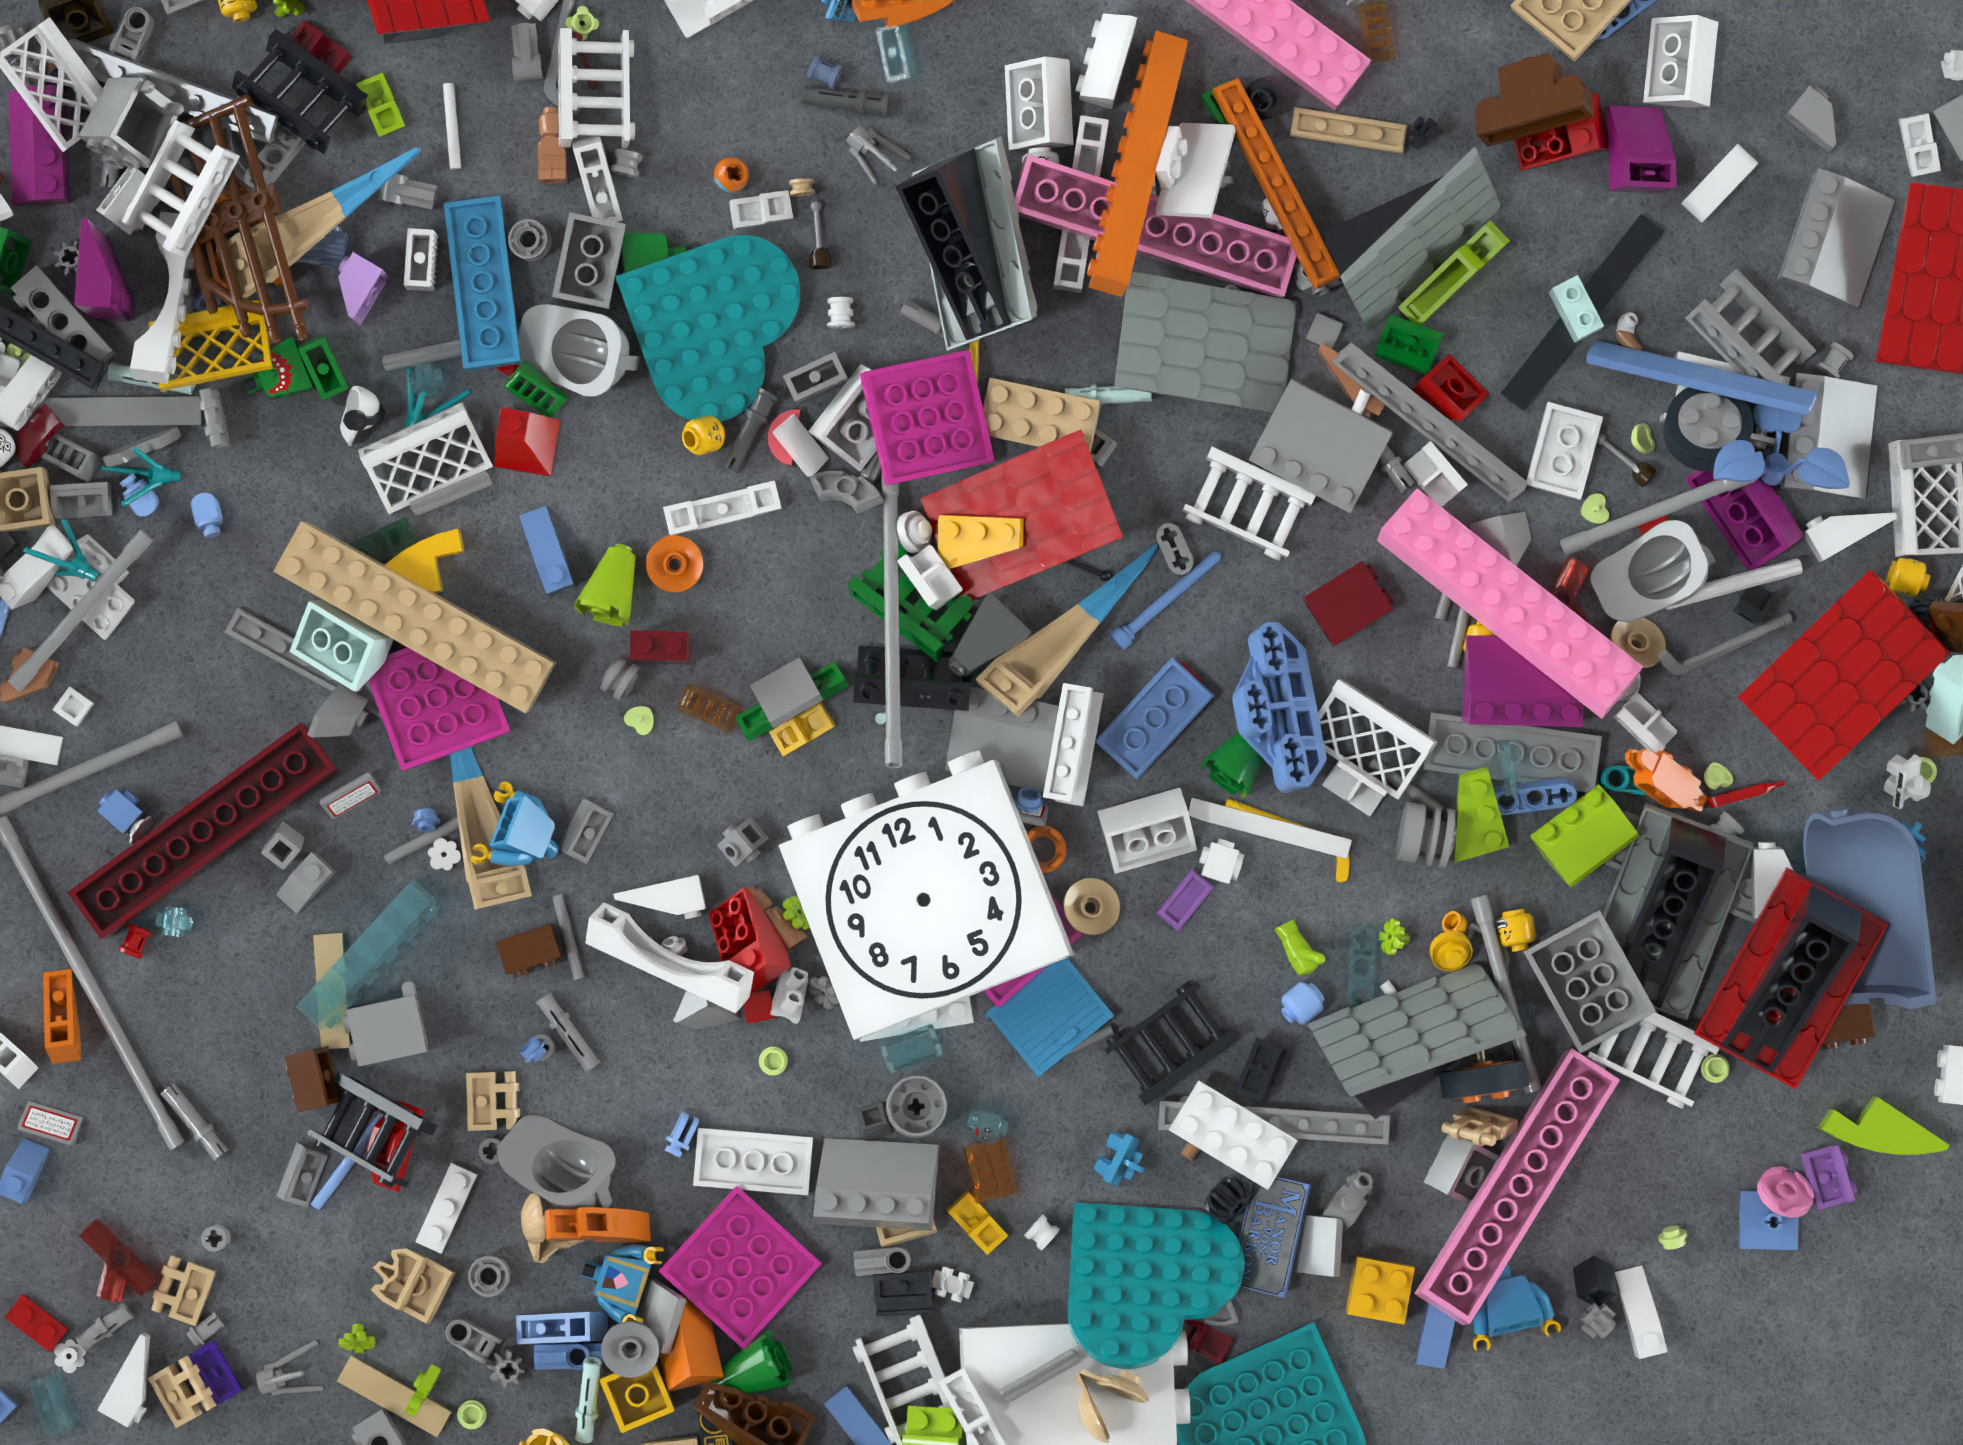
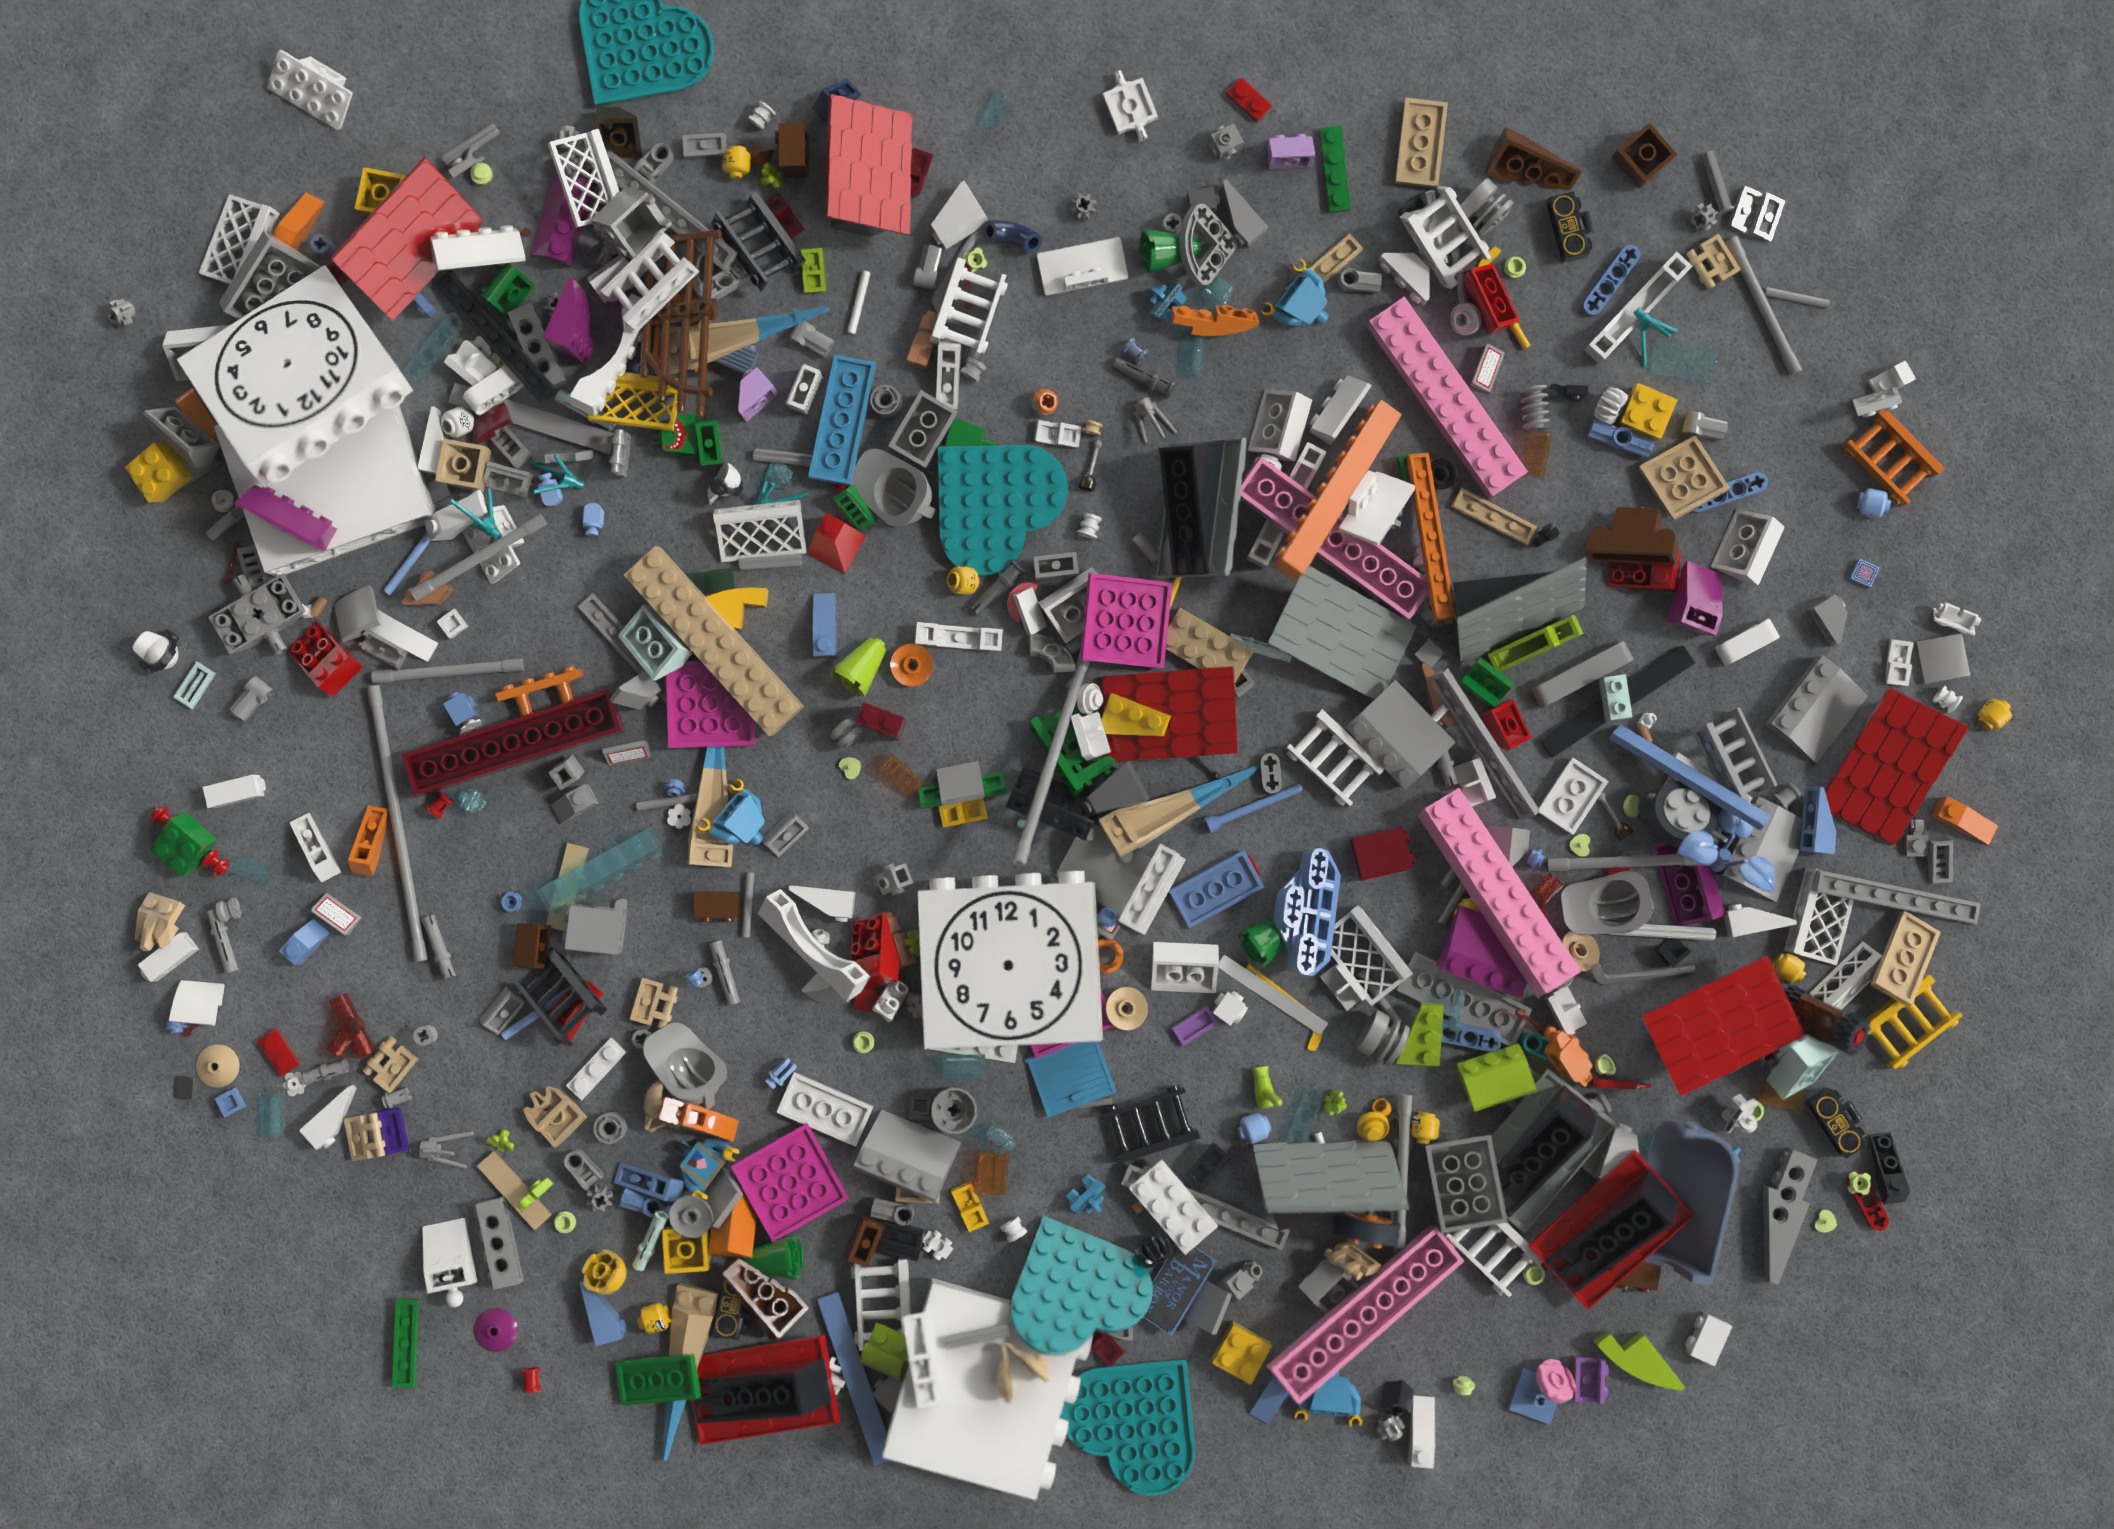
camera: 20 degrees right, 0 degrees up
none -> orange plate [495,666,584,717]
none -> medium blue plate [501,891,522,913]
none -> reddish brown brick [845,1213,884,1268]
none -> clear red hinge [1515,1008,1546,1034]
none -> medium blue plate [1526,848,1545,869]
none -> light grey beam [1531,640,1634,708]
none -> medium blue slope [1799,787,1836,854]
none -> light blue tile [1849,559,1879,588]

